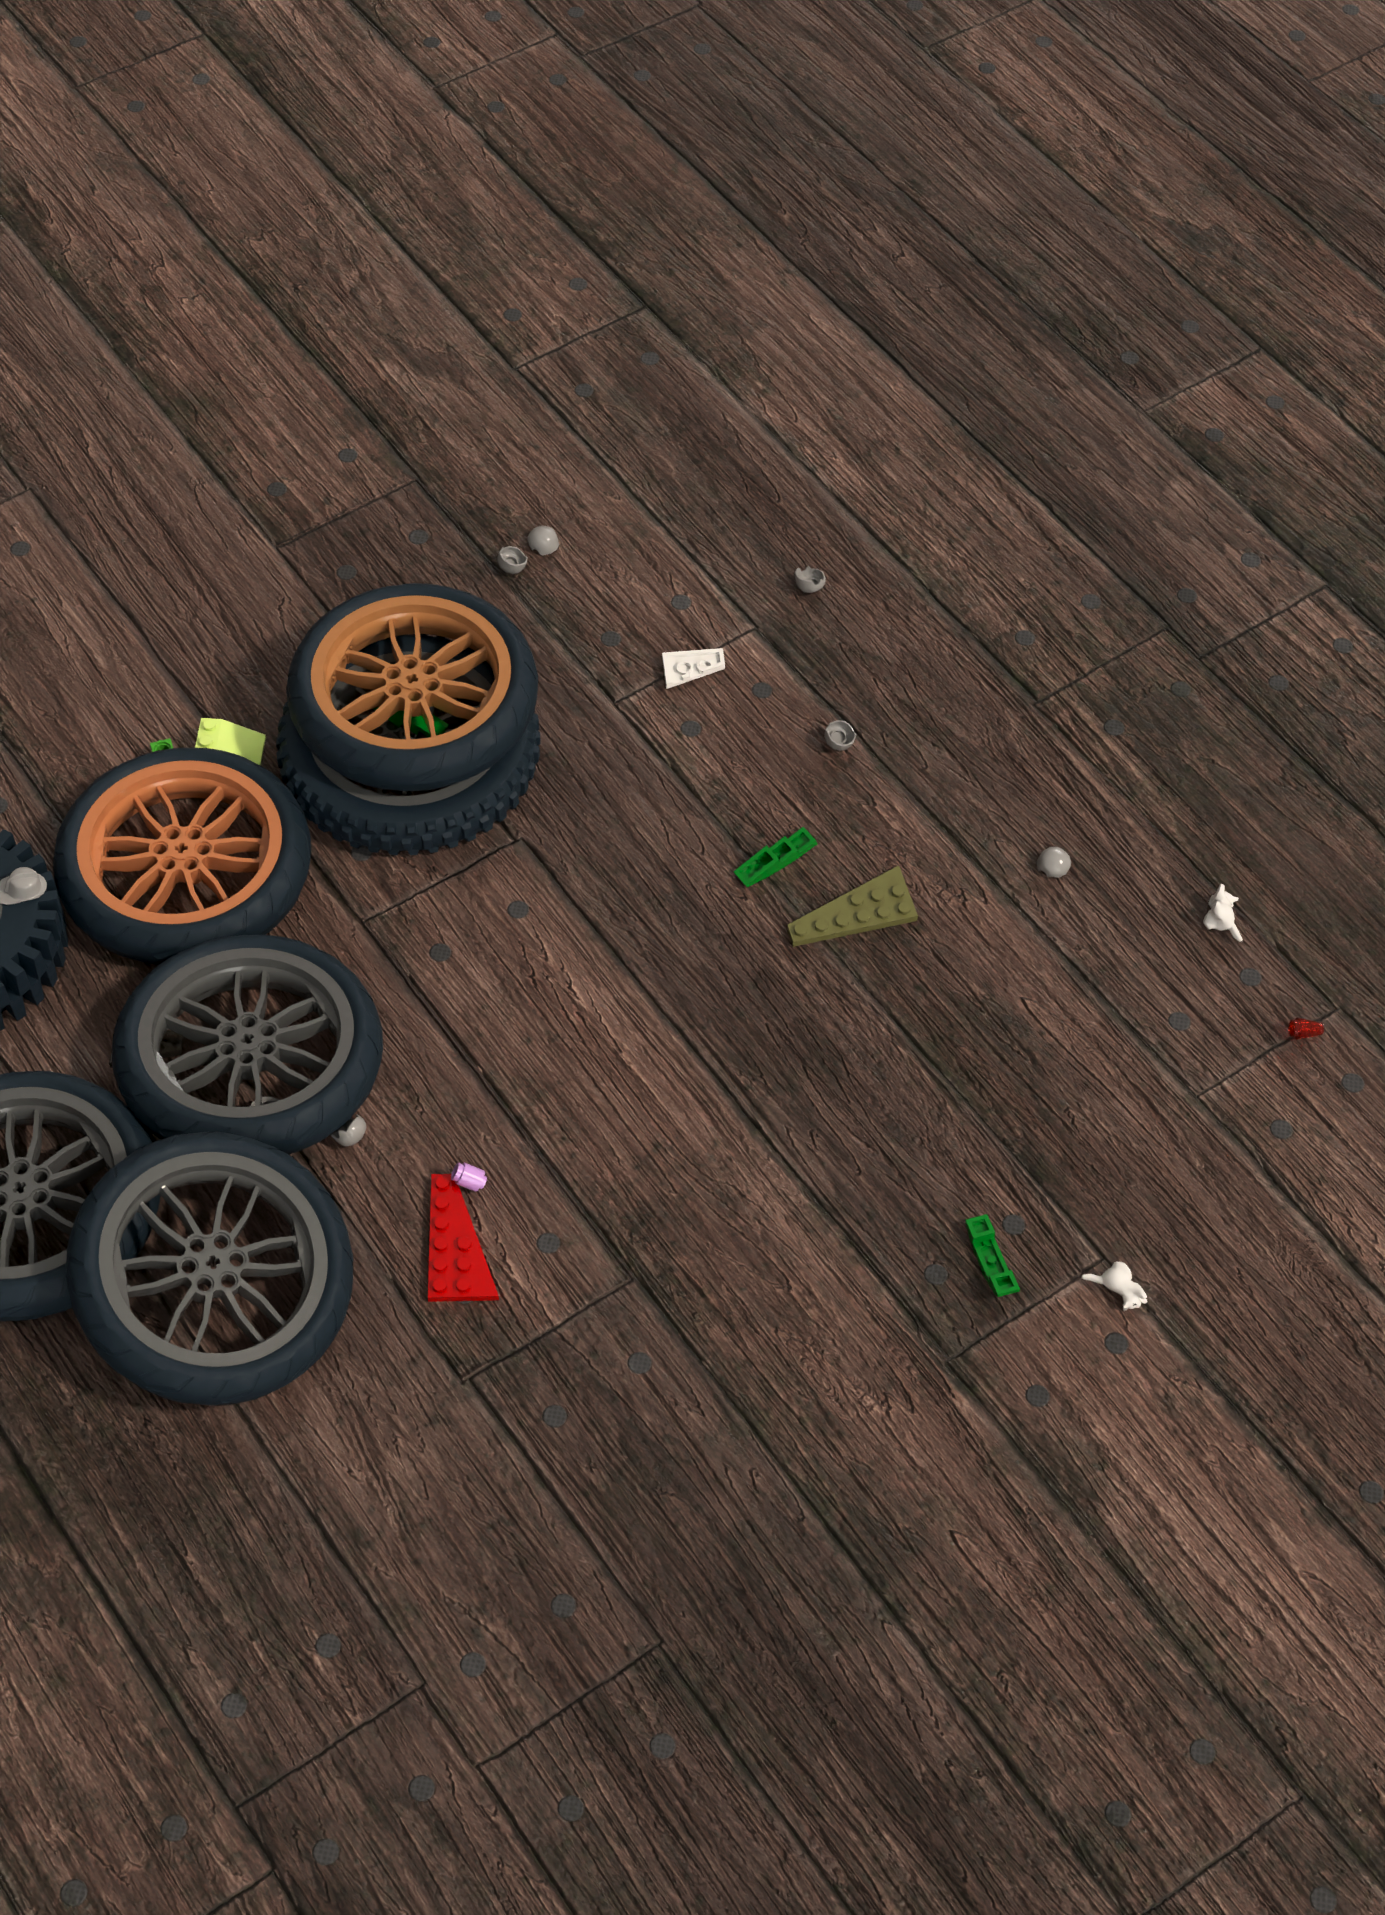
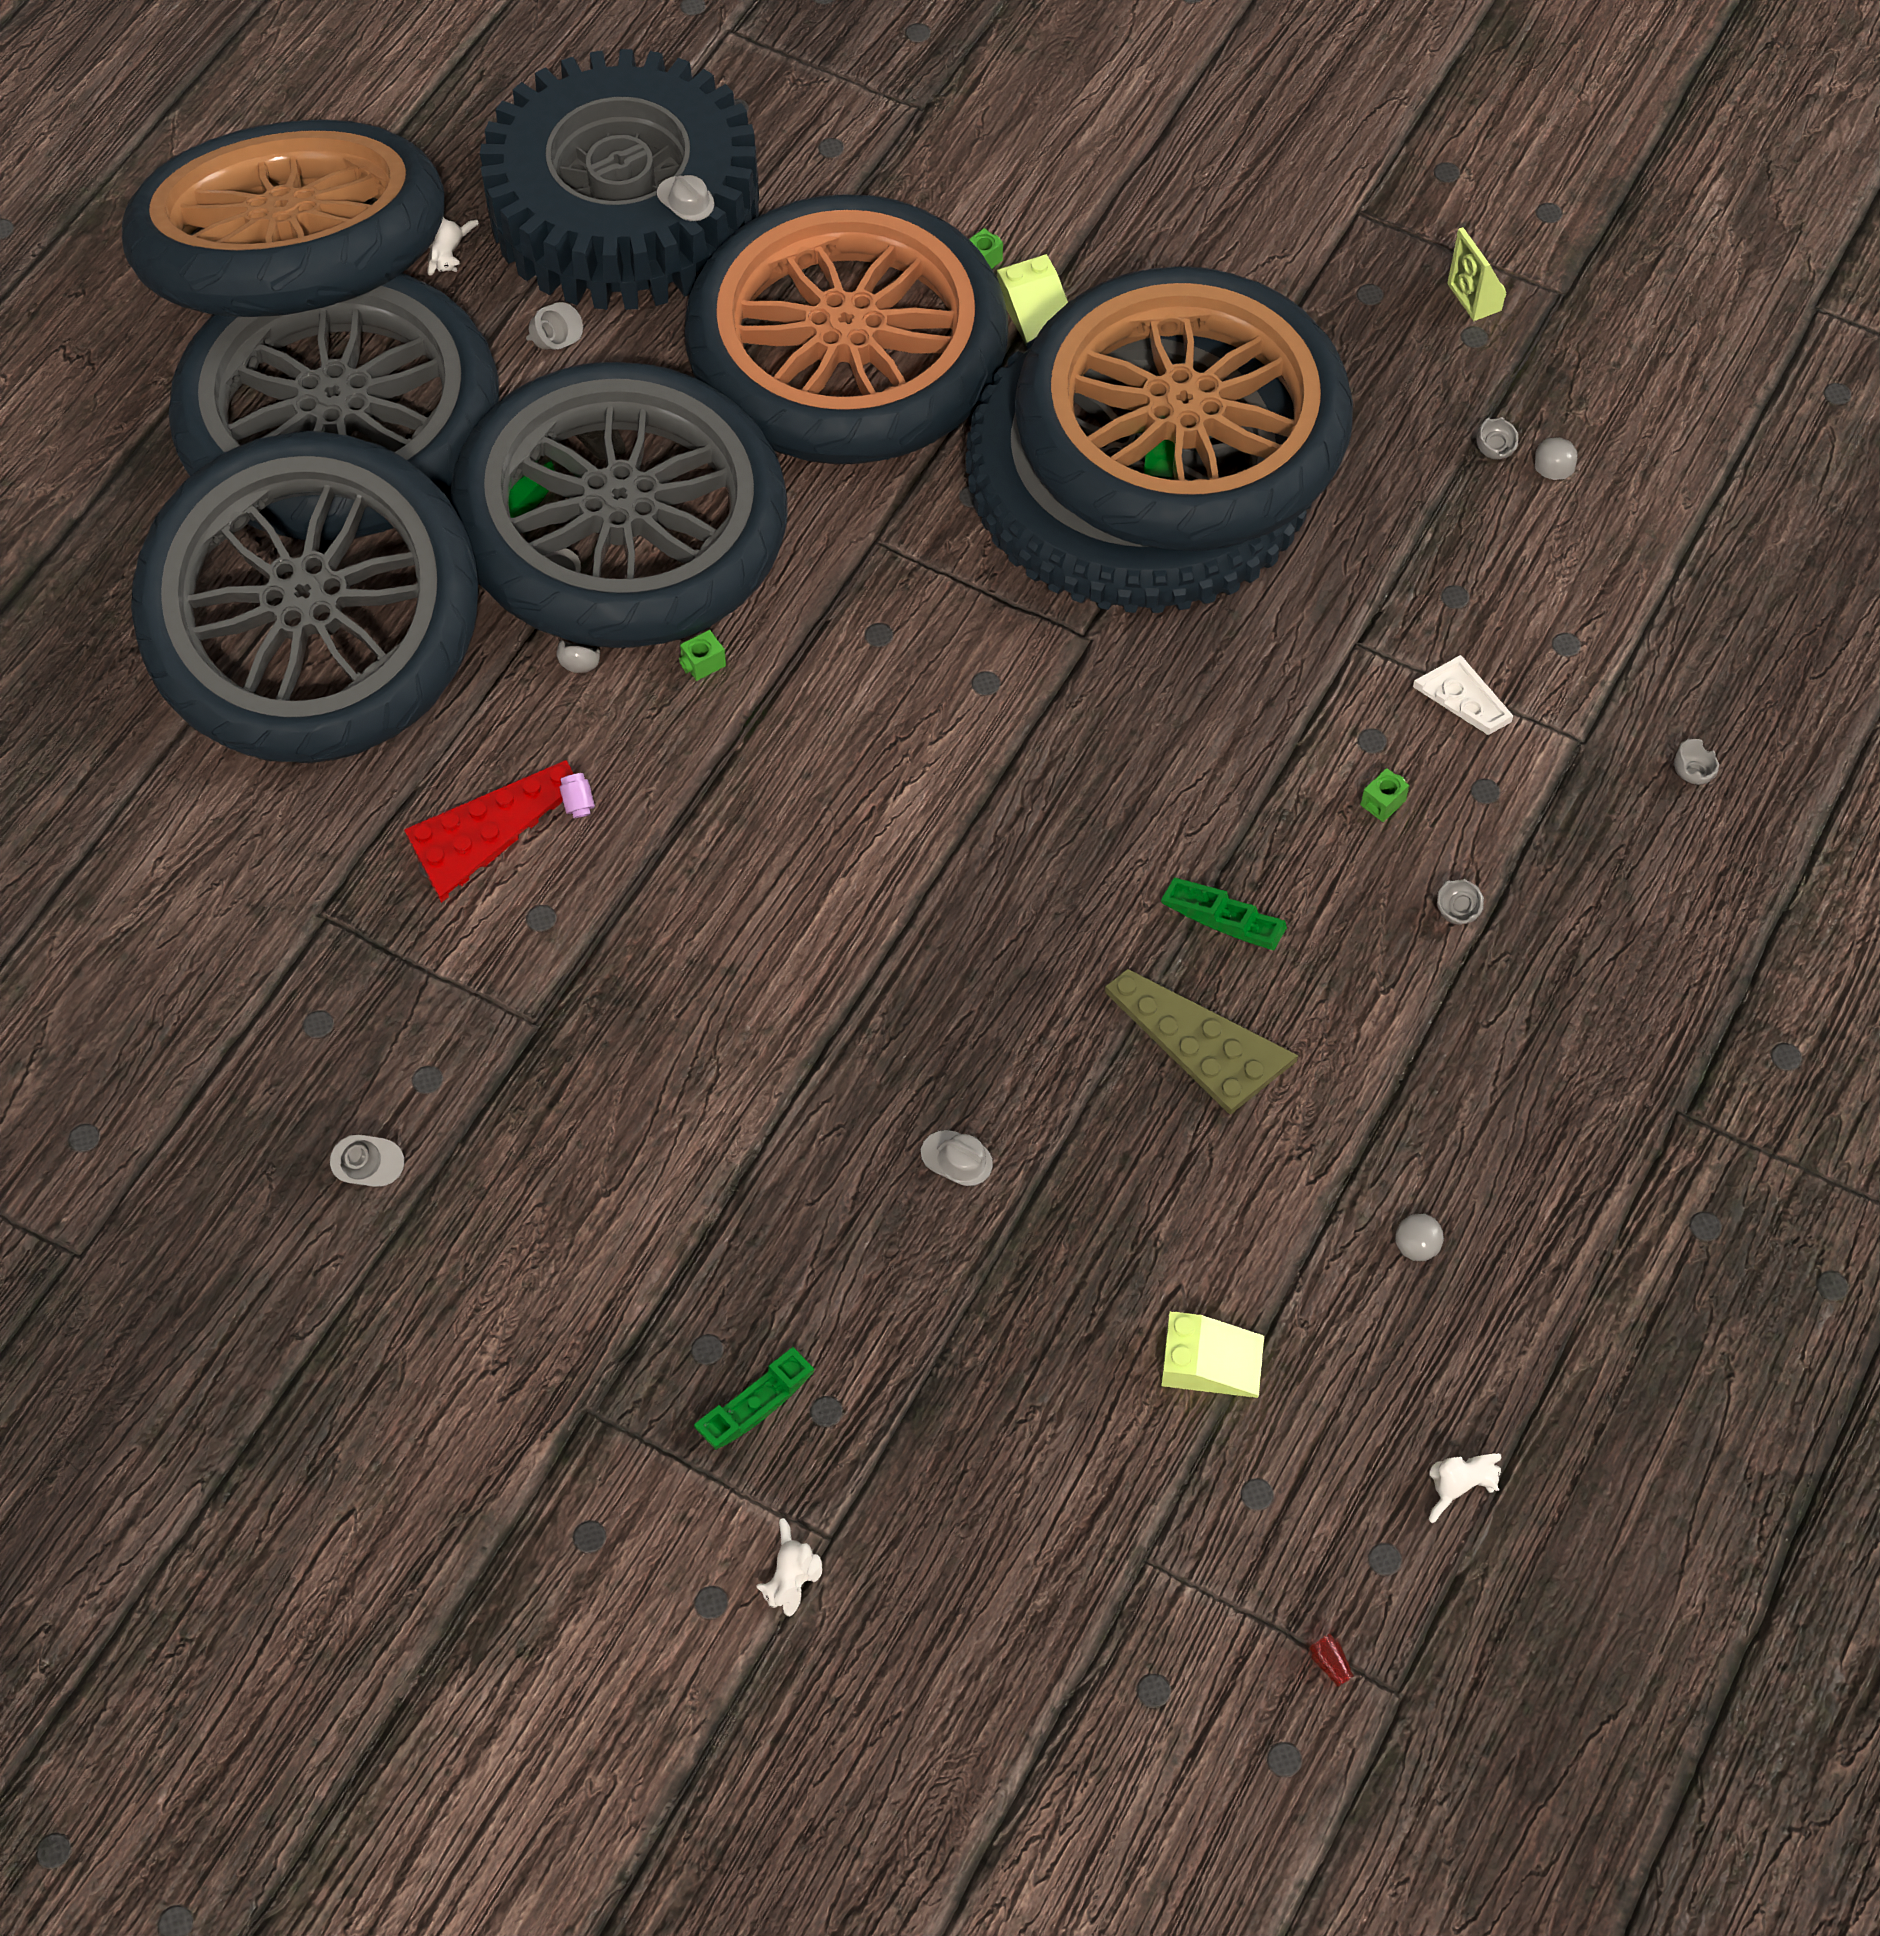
camera: 65 degrees right, 5 degrees up
none -> light grey piece [330,1135,404,1187]
none -> light grey piece [526,302,583,350]
none -> bright green brick [679,630,726,681]
none -> light grey piece [921,1130,993,1186]
none -> yellowish green slope [1161,1311,1264,1398]
none -> bright green brick [1361,768,1409,822]
none -> yellowish green slope [1447,227,1506,321]

